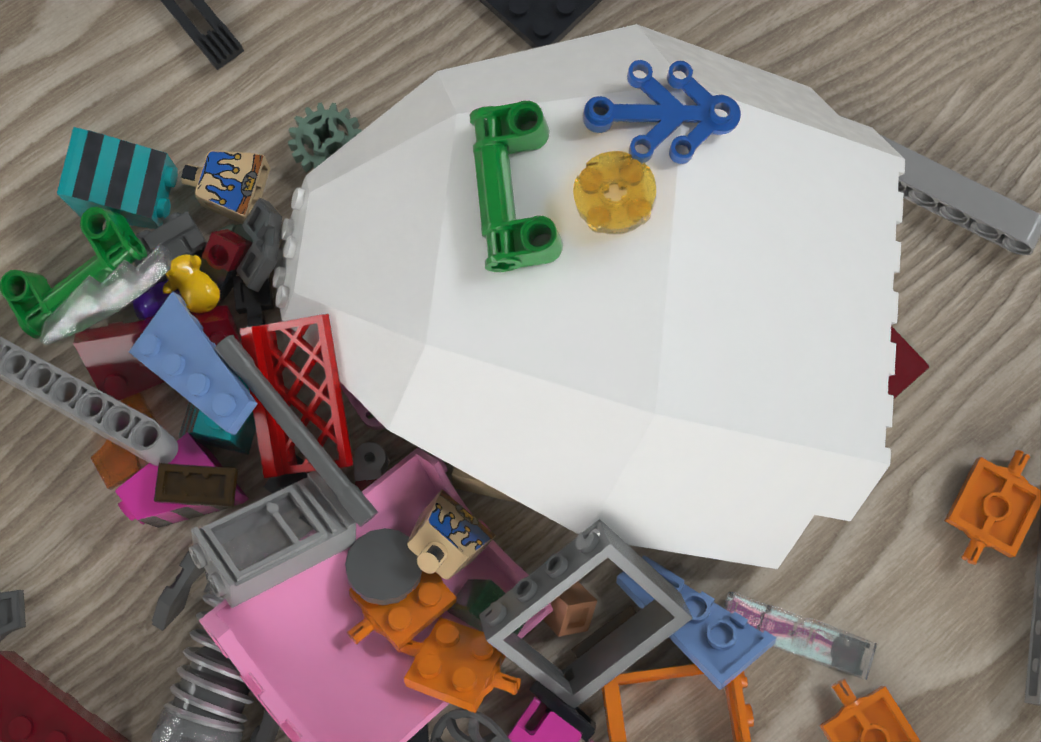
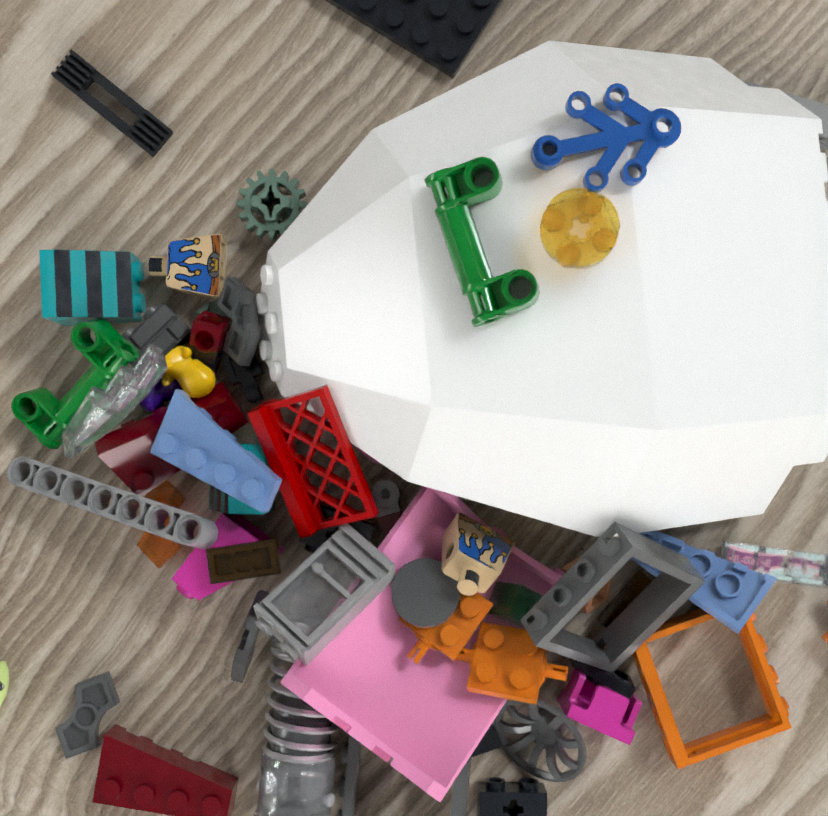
camera: 10 degrees left, 10 degrees up
dark grey piece [215,335,378,527] -> none

